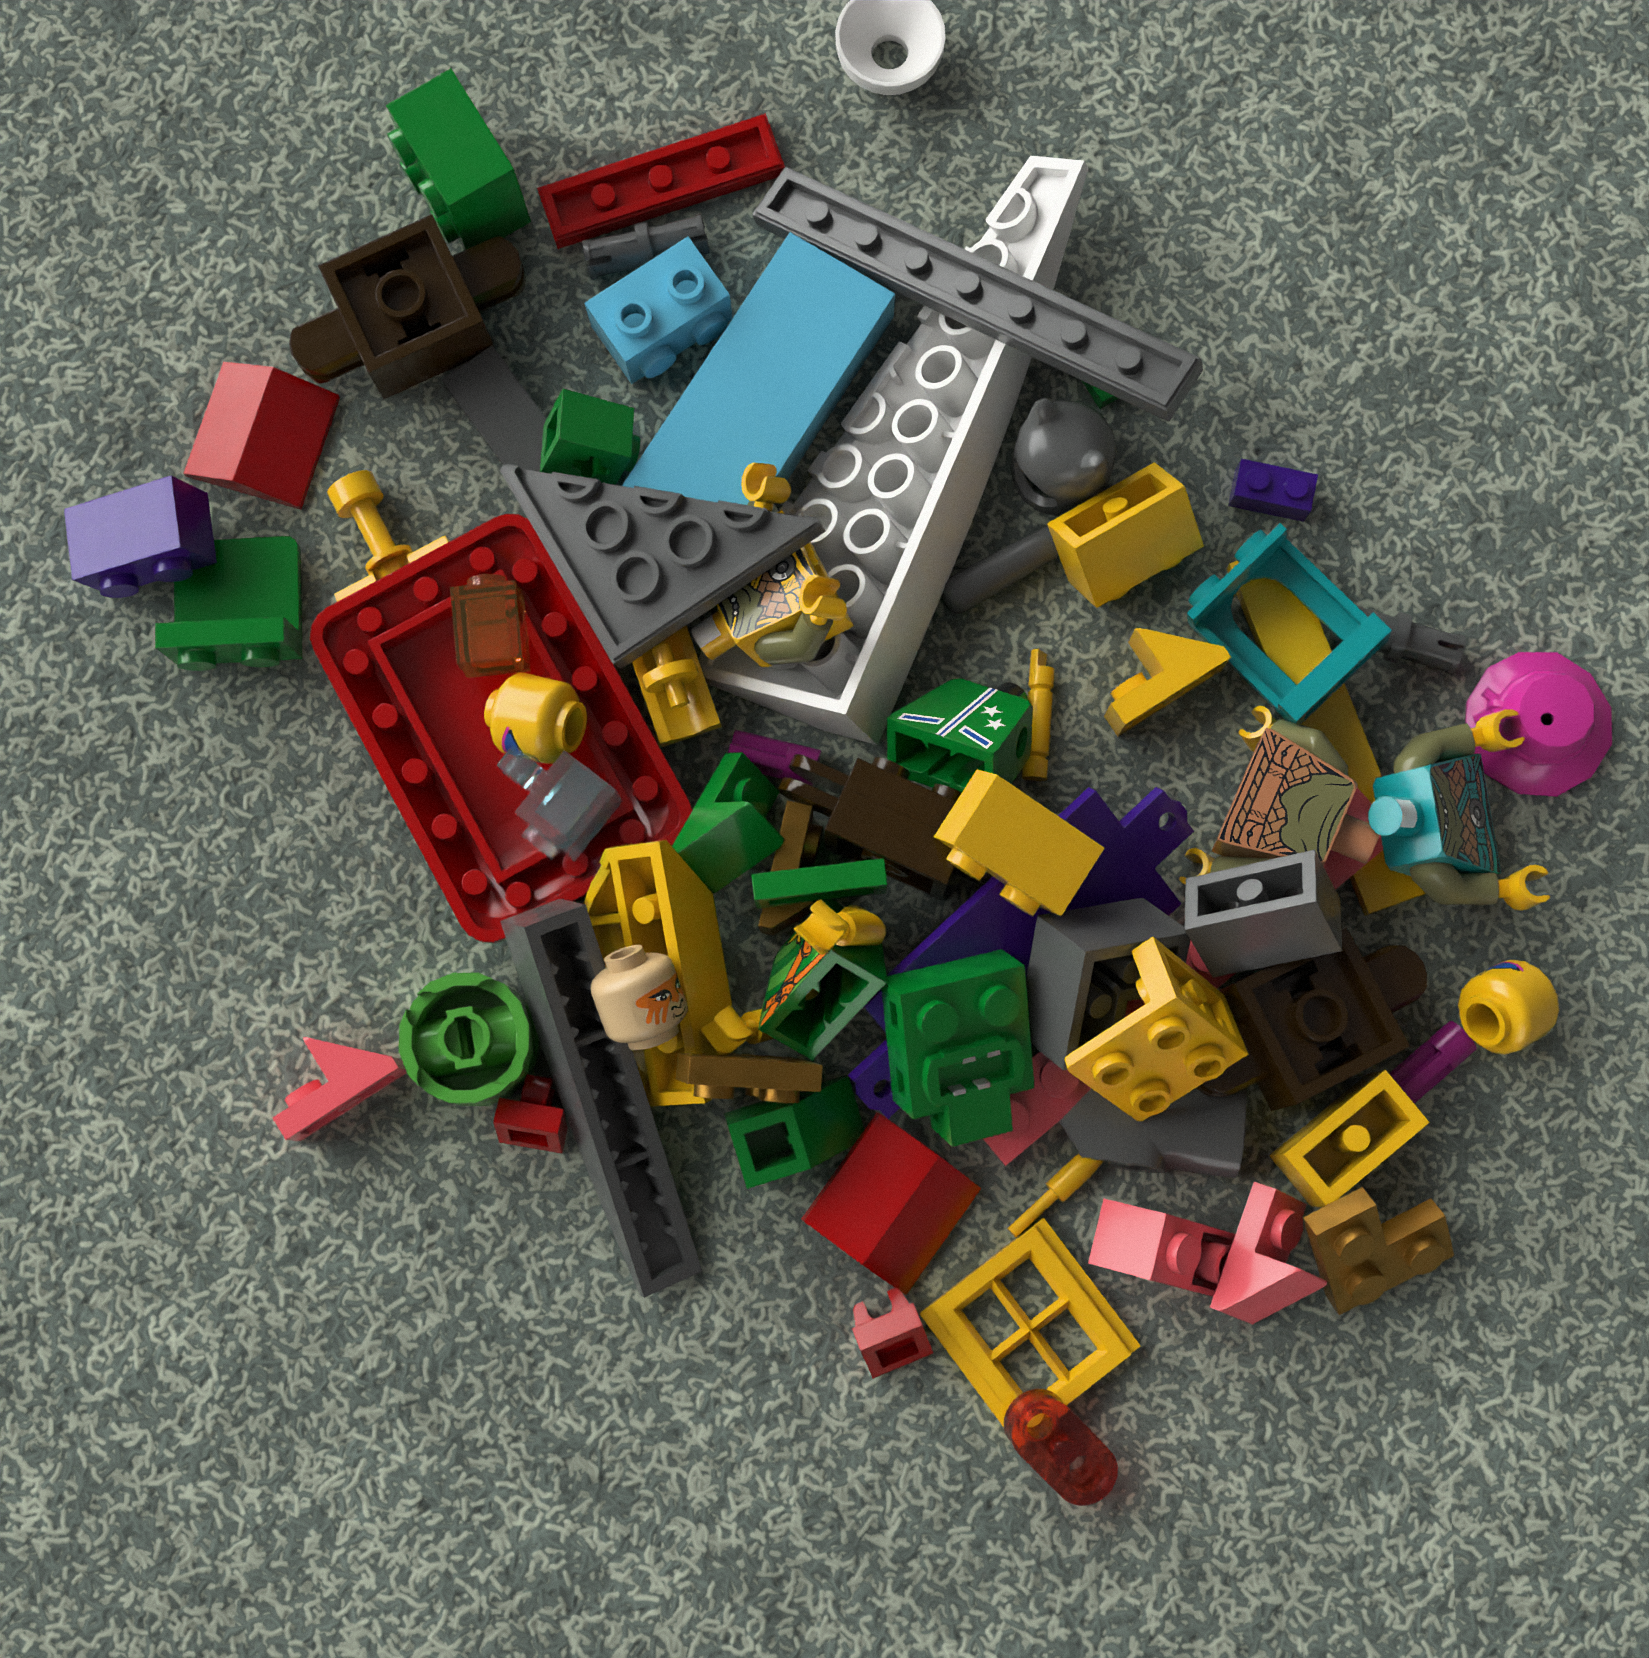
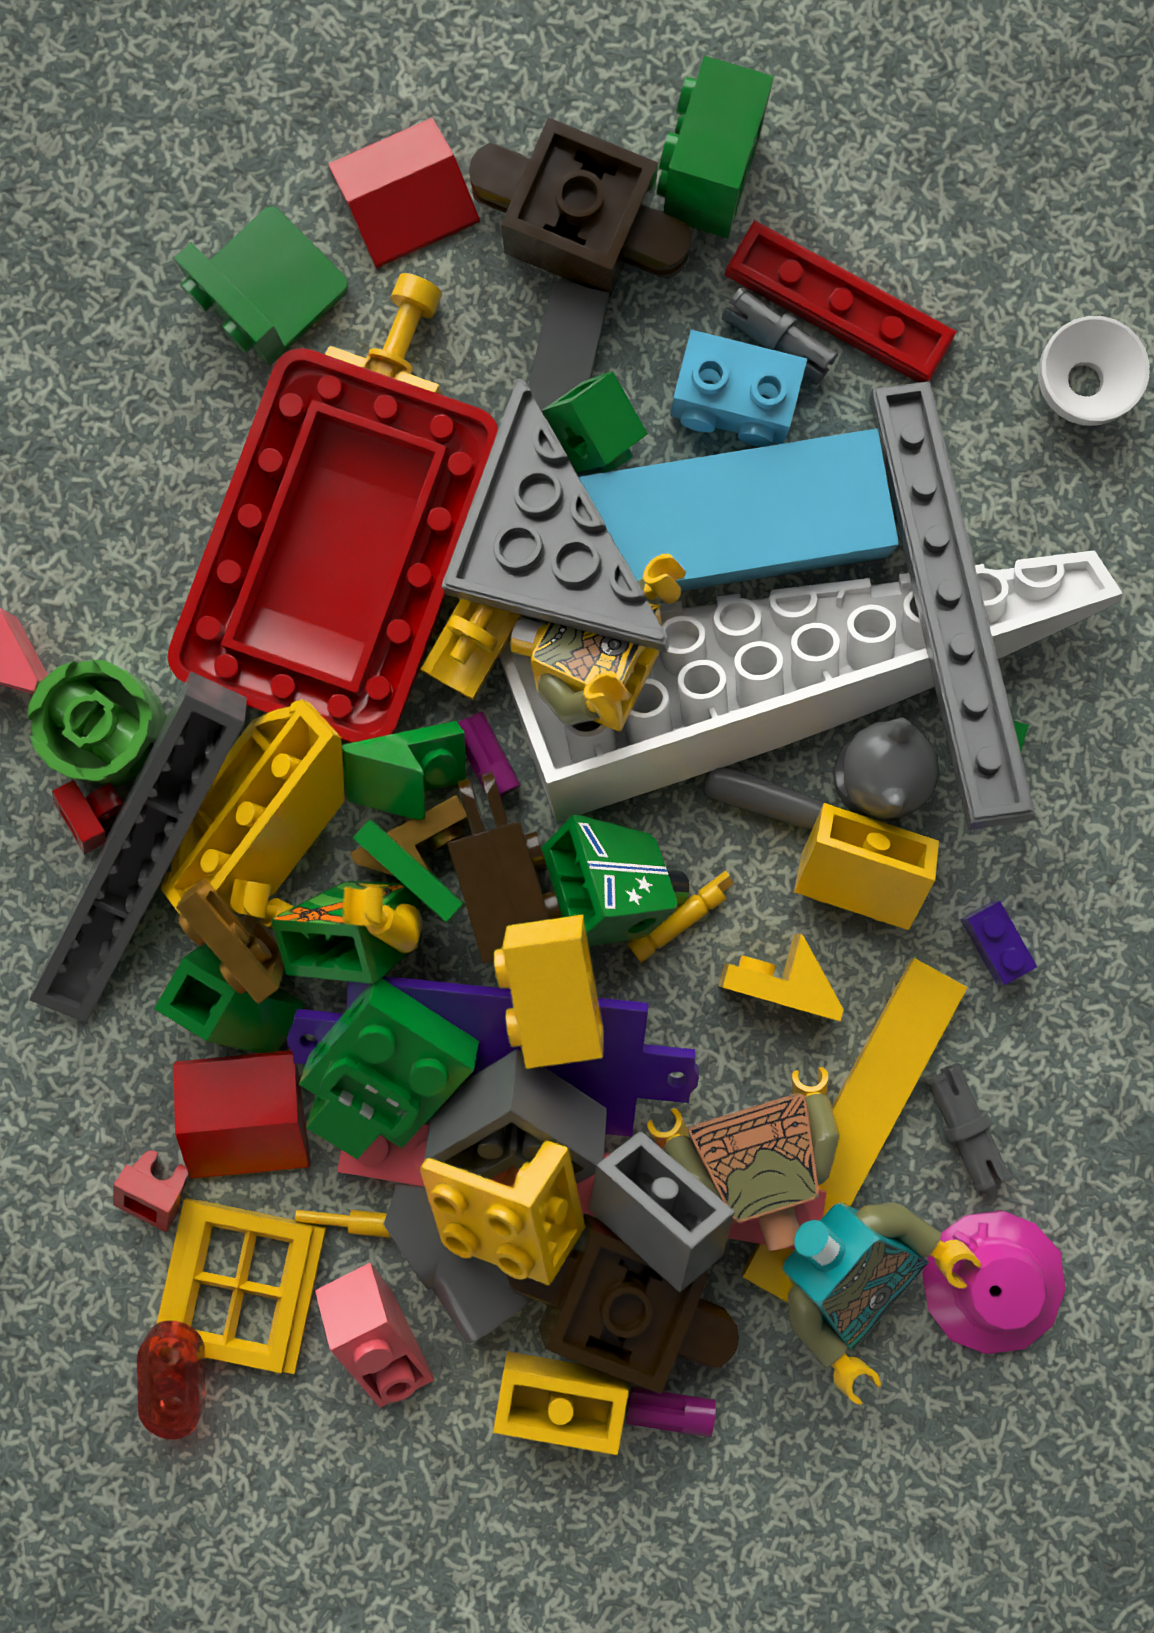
camera: 45 degrees right, 5 degrees up
piece [64,475,217,598] -> none
clear orange brick [450,574,531,678] -> none
yellow head [484,673,587,764] -> none
clear light blue brick [497,745,622,862] -> none
tan head [591,945,688,1050] -> none
teal panel [1187,523,1392,724] -> none
coral slope [1210,1182,1328,1325] -> none
pearl gold plate [1303,1187,1454,1315] -> none
yellow head [1458,959,1559,1055] -> none

